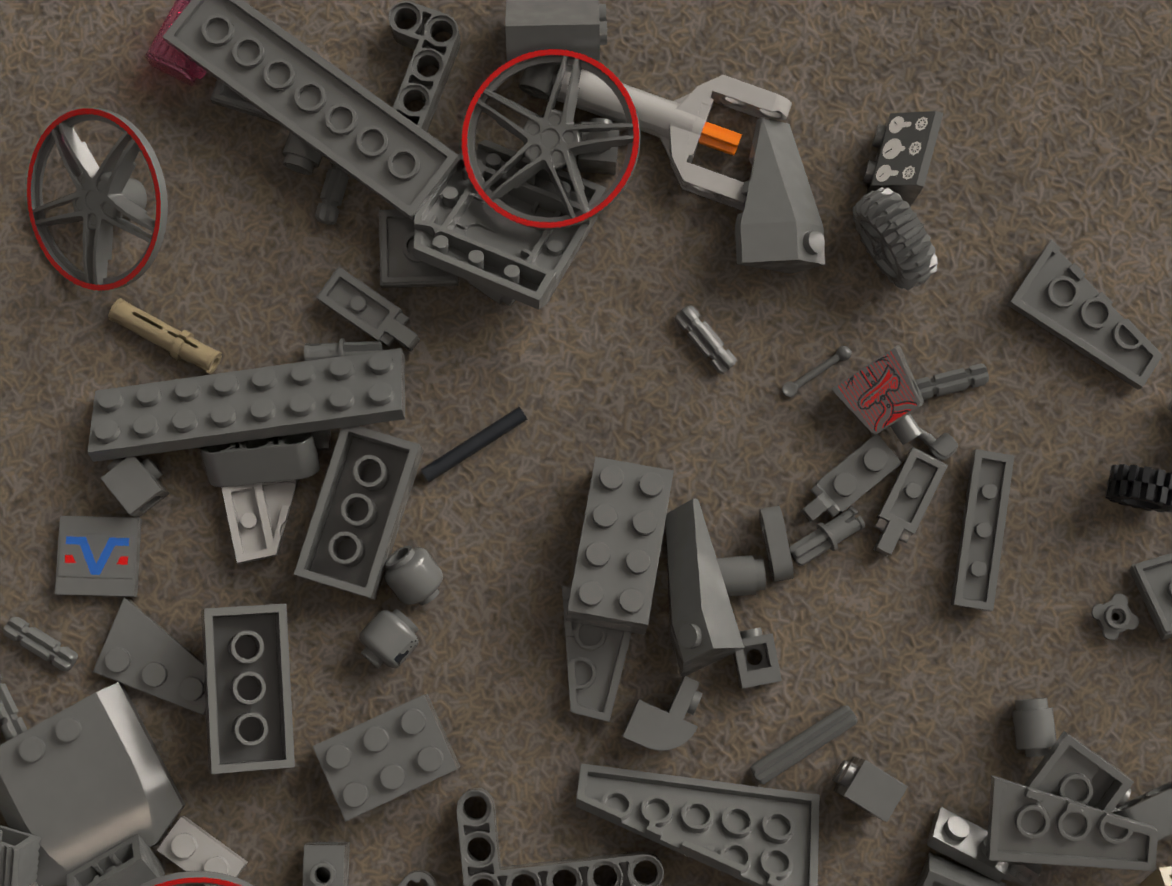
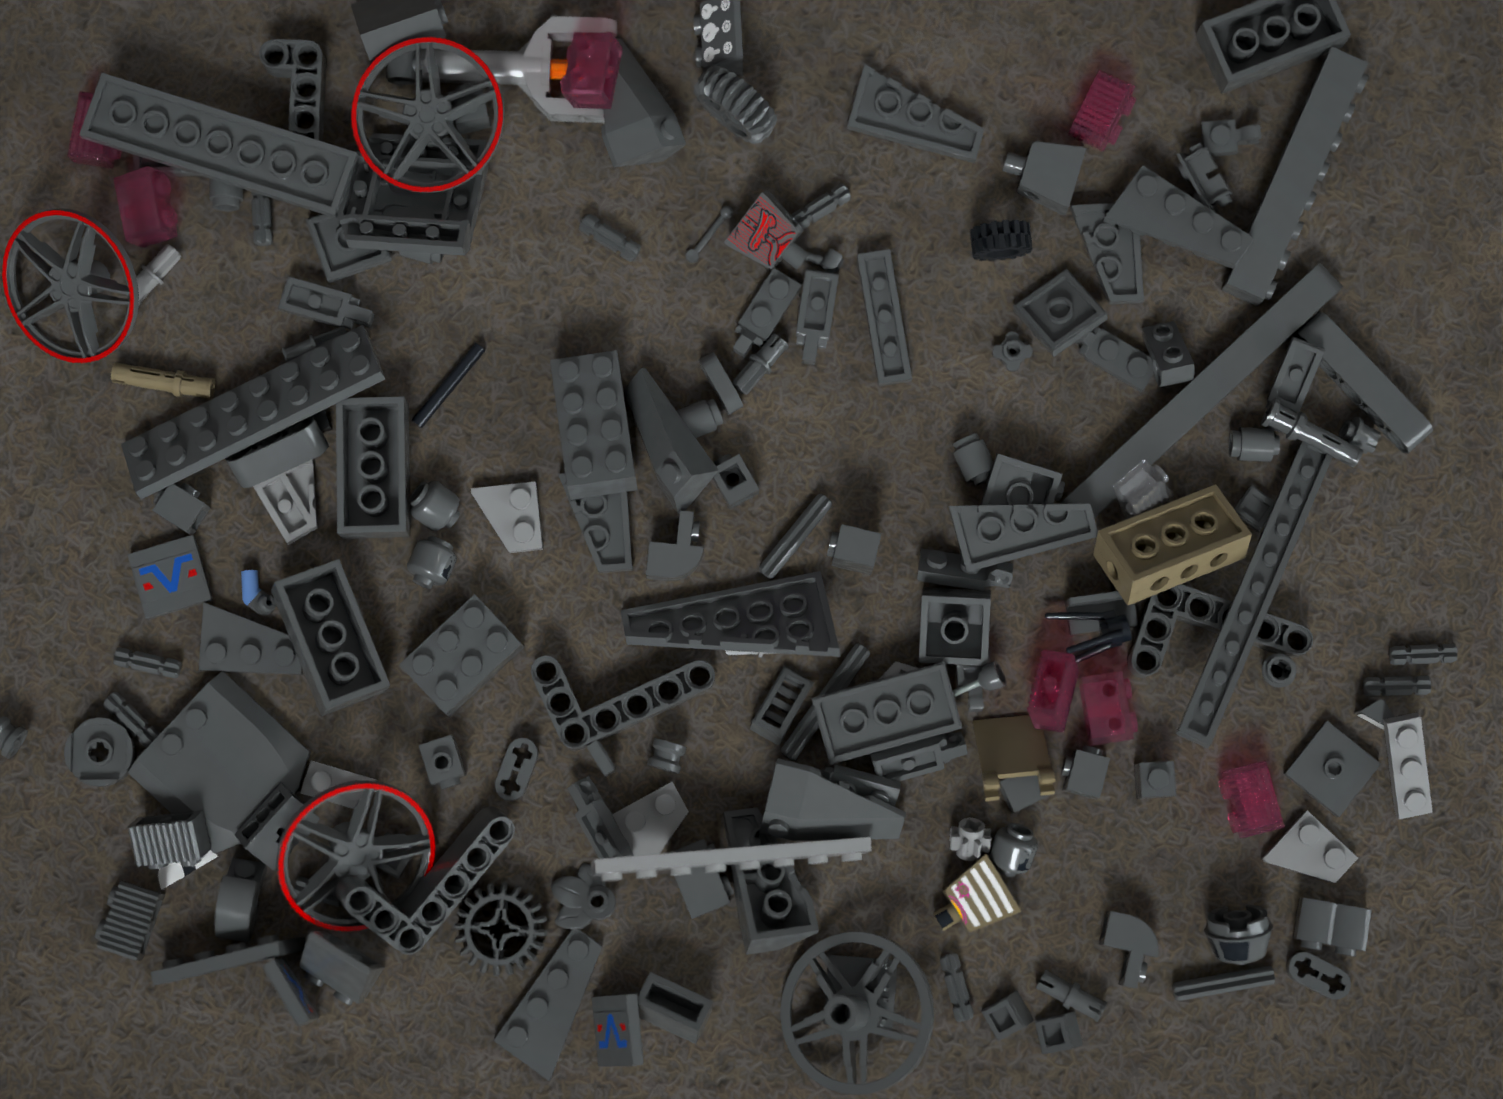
camera: 20 degrees left, 0 degrees up
none -> clear pink brick [113,166,178,248]
none -> light grey axle [127,245,181,305]
none -> arm [241,570,276,615]
none -> light grey wing [471,481,543,553]
none -> clear pink brick [561,32,623,109]

